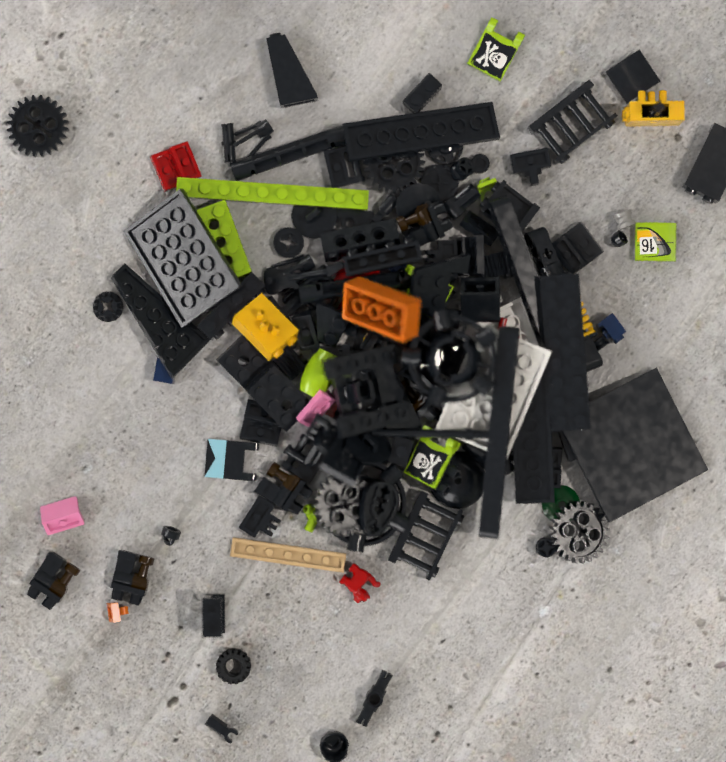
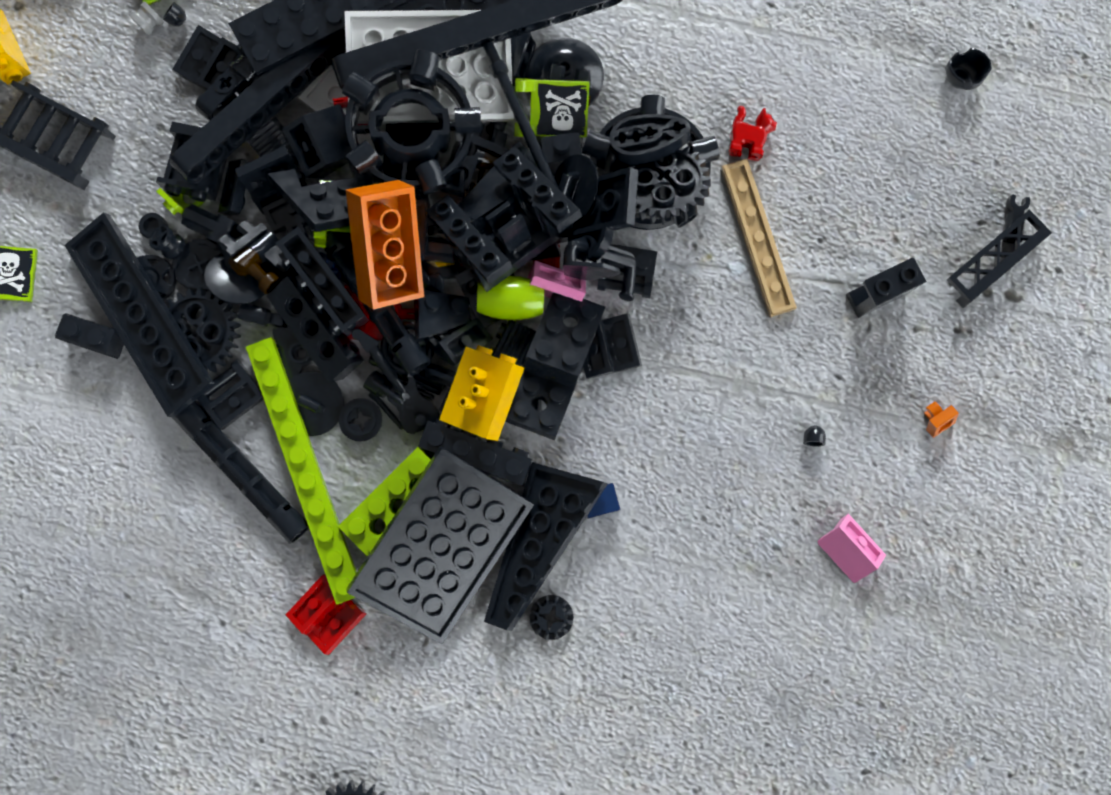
camera: 115 degrees left, 5 degrees down
black hips [27,550,81,610] -> none
black hips [110,550,155,606] -> none
black tile [161,526,181,546] -> none
black flag [204,439,260,481] -> none
black tyre [216,648,251,684] -> none
black pin [221,123,236,163] -> none
black plant [233,119,274,158] -> none
black hinge [239,495,282,538] -> none
black hips [254,462,314,515] -> none
black slope [266,33,318,109] -> none
lime arm [303,504,317,533] -> none
black pin [356,670,393,727] -> none
black fence [388,490,464,580] -> none
black hinge [510,148,551,186] -> none
none -> black hinge [803,425,826,447]
none -> black fence [947,209,1052,308]

